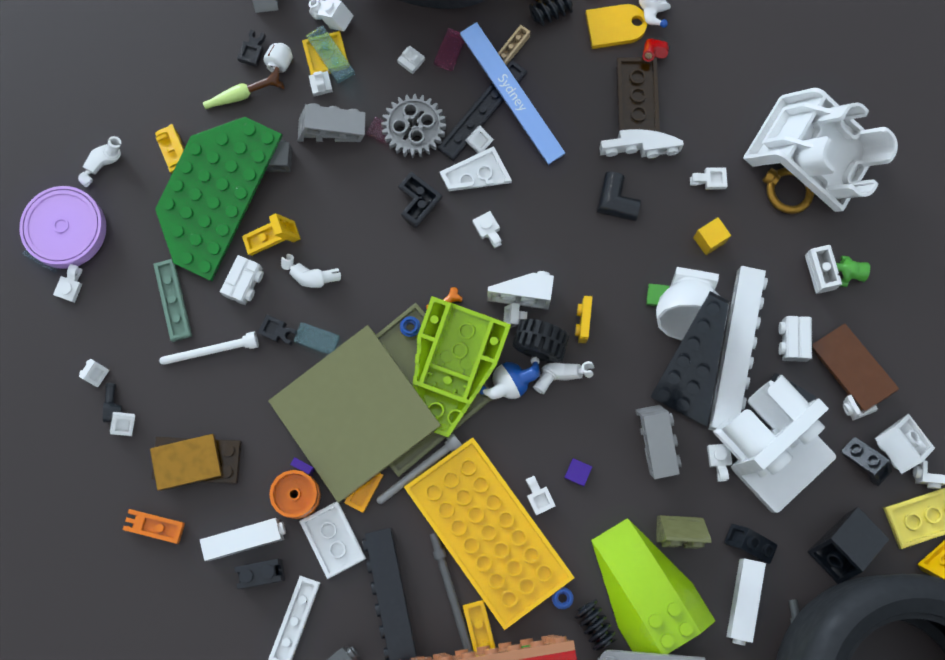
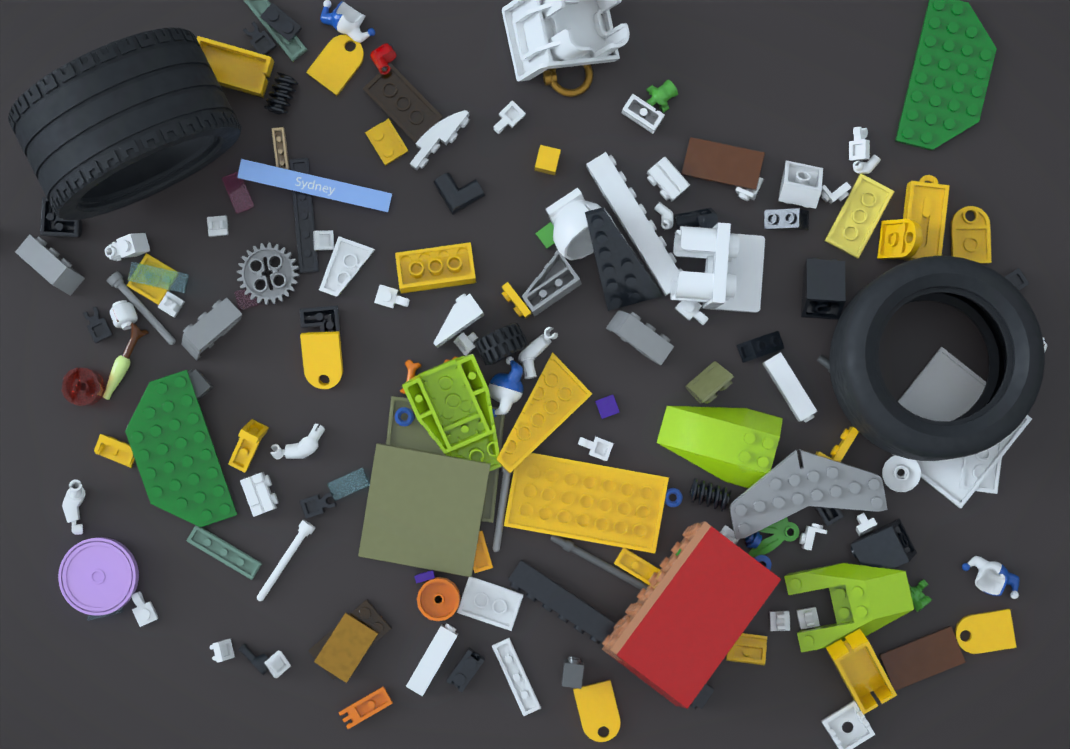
camera: 45 degrees left, 10 degrees up
none -> clear red brick [61,368,105,406]
none -> light grey piece [107,271,176,345]
none -> yellow tile [300,331,343,389]
none -> yellow plate [365,118,409,166]
none -> yellow slope [395,242,477,294]
none -> yellow wing [496,353,592,474]
none -> light grey wedge [522,250,582,317]
none -> white arm [654,202,674,230]

